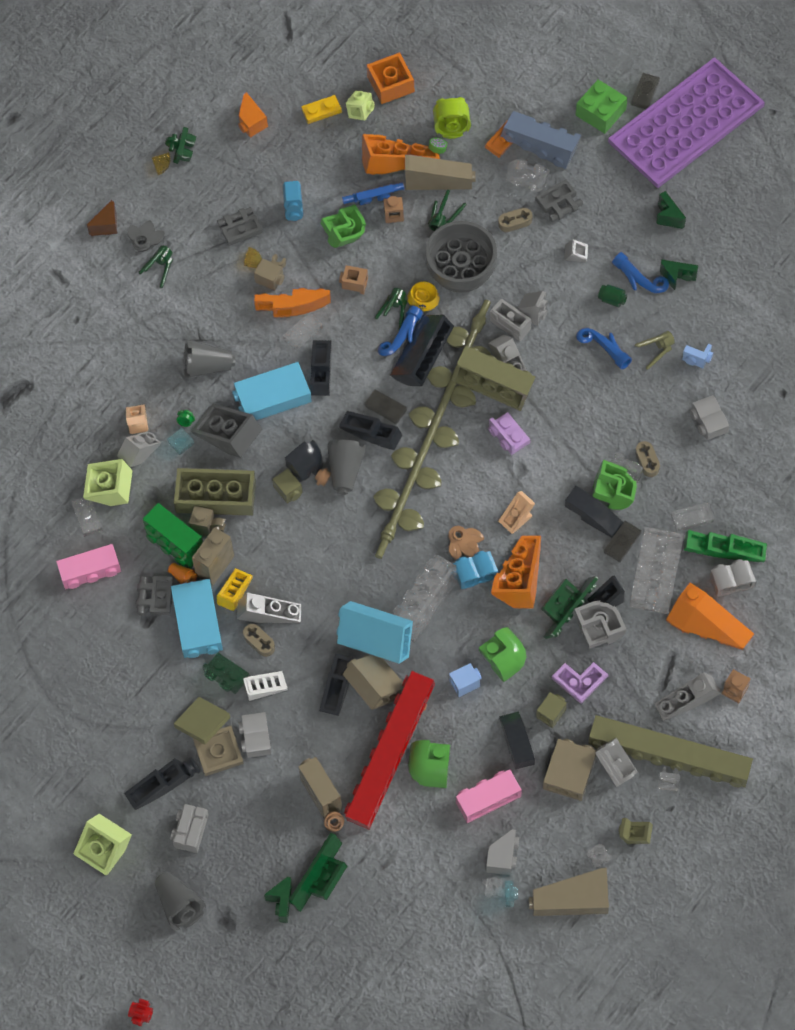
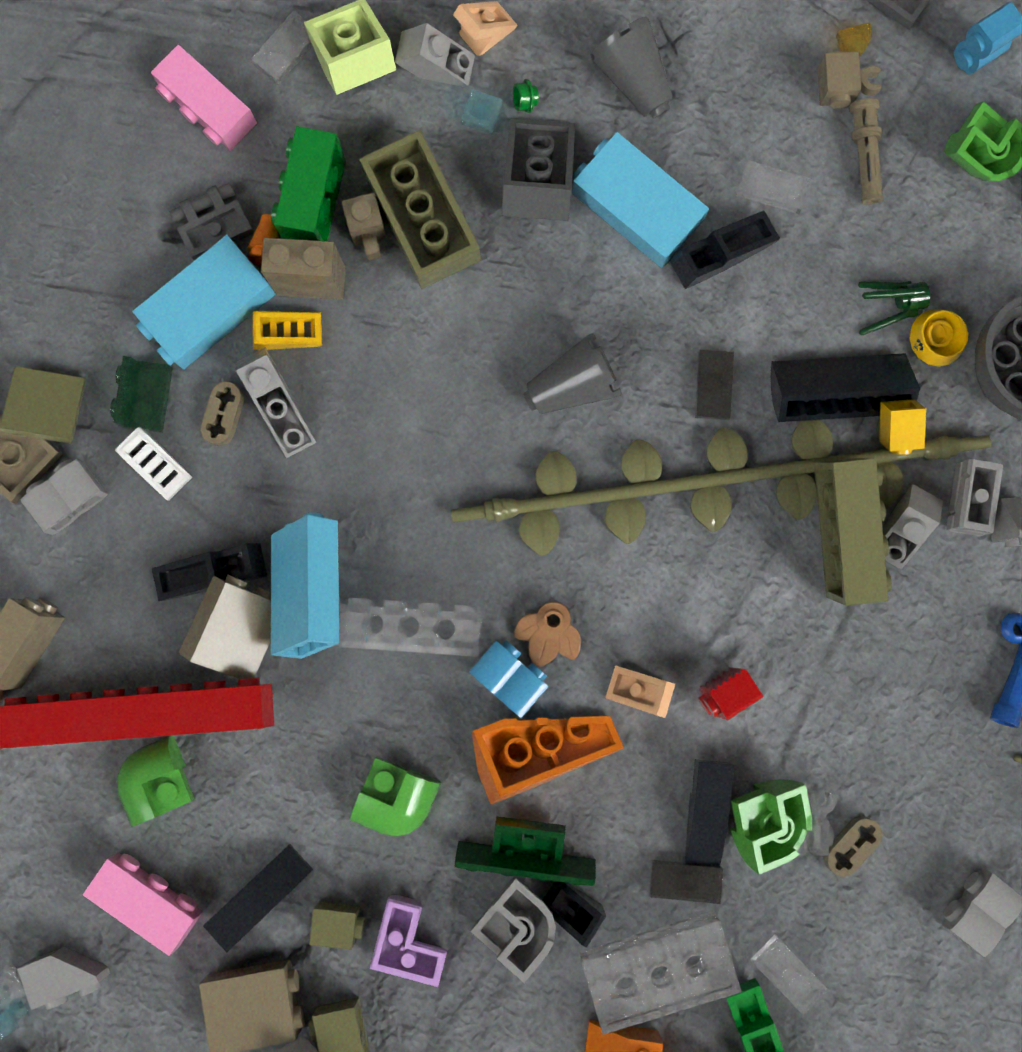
camera: 60 degrees right, 20 degrees up
orange slope [254,288,331,317] -> none
olive brick [272,469,303,504] -> none
black brick [285,440,323,482] -> none
medium nougat plate [315,468,331,486] -> none
medium nougat brick [339,265,368,294] -> none
black slope [339,411,402,450] -> none
blue plant [378,306,423,356] -> none
light blue brick [449,663,482,697] -> none
lavender bracket [488,412,530,455] -> none
none -> red brick [698,667,763,721]
none -> dark tan pin [849,98,884,205]
none -> yellow brick [879,399,926,455]

